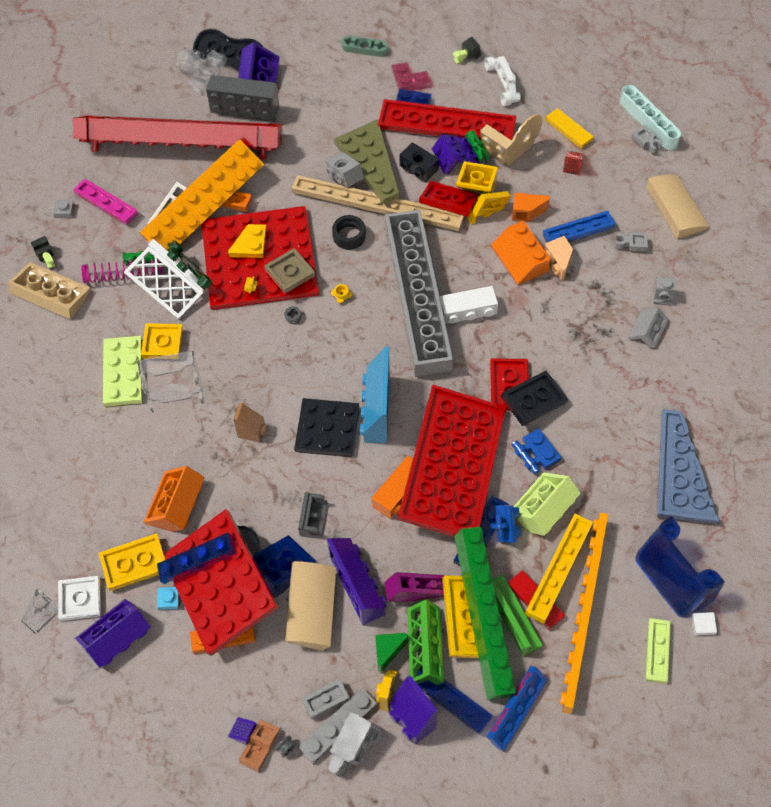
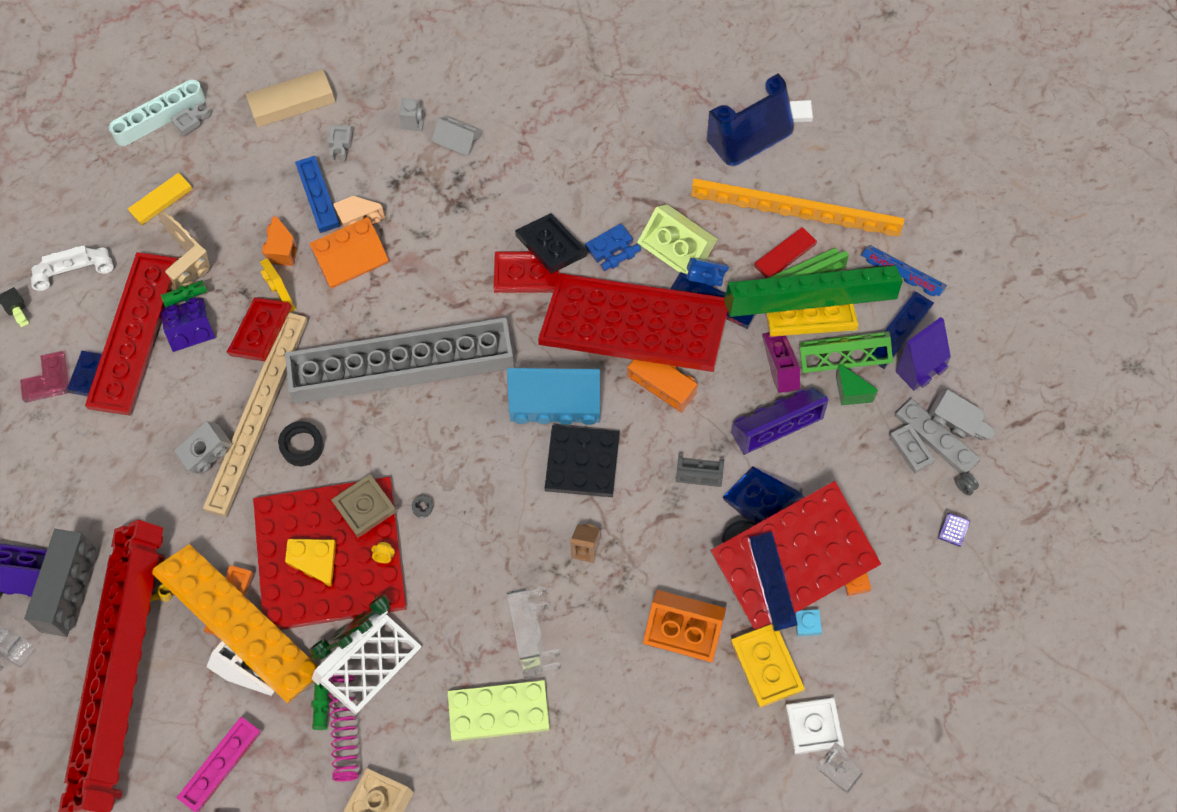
camera: 90 degrees left, 5 degrees up
dark purple slope [75,599,151,668] -> none
yellow plate [141,323,183,359] -> none
nougat slope [239,719,280,772] -> none
tan slope [285,561,336,651] -> none
yellow plate [331,284,352,303] -> none
olive wing [334,119,399,204] -> none
yellow wing [376,670,397,712] -> none
black brick [399,142,439,182] -> none
white brick [439,286,498,324] -> none
yellow slope [456,161,498,193] -> none
yellow plate [525,514,593,624] -> none
clear red slope [563,151,585,176] -> none
yellowish green tile [645,618,671,684] -> none
sand blue wing [657,409,719,524] -> none

